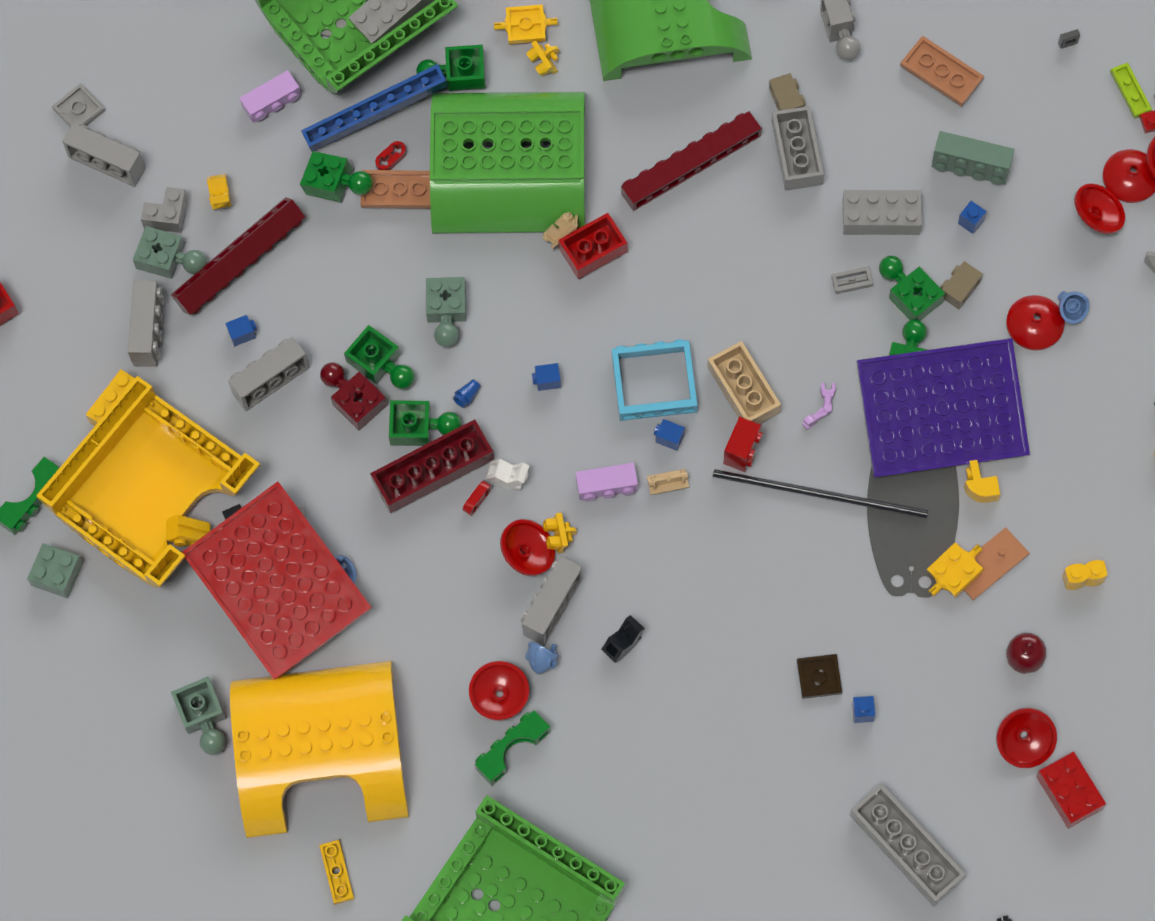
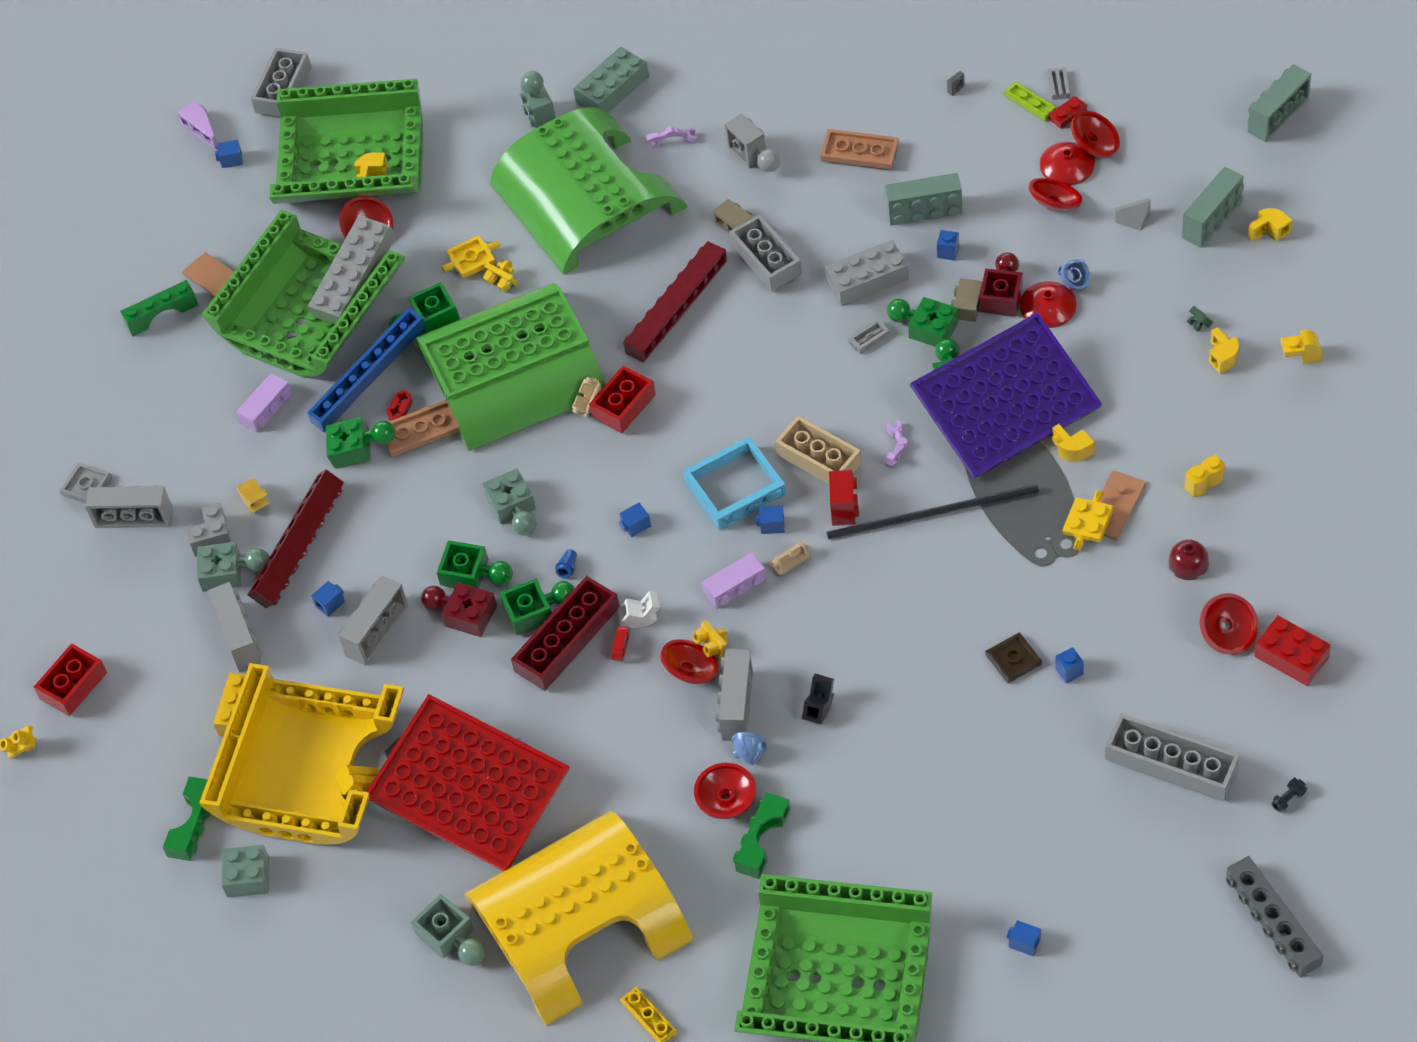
camera: 20 degrees left, 15 degrees down
none -> dark red brick [979,252,1023,316]

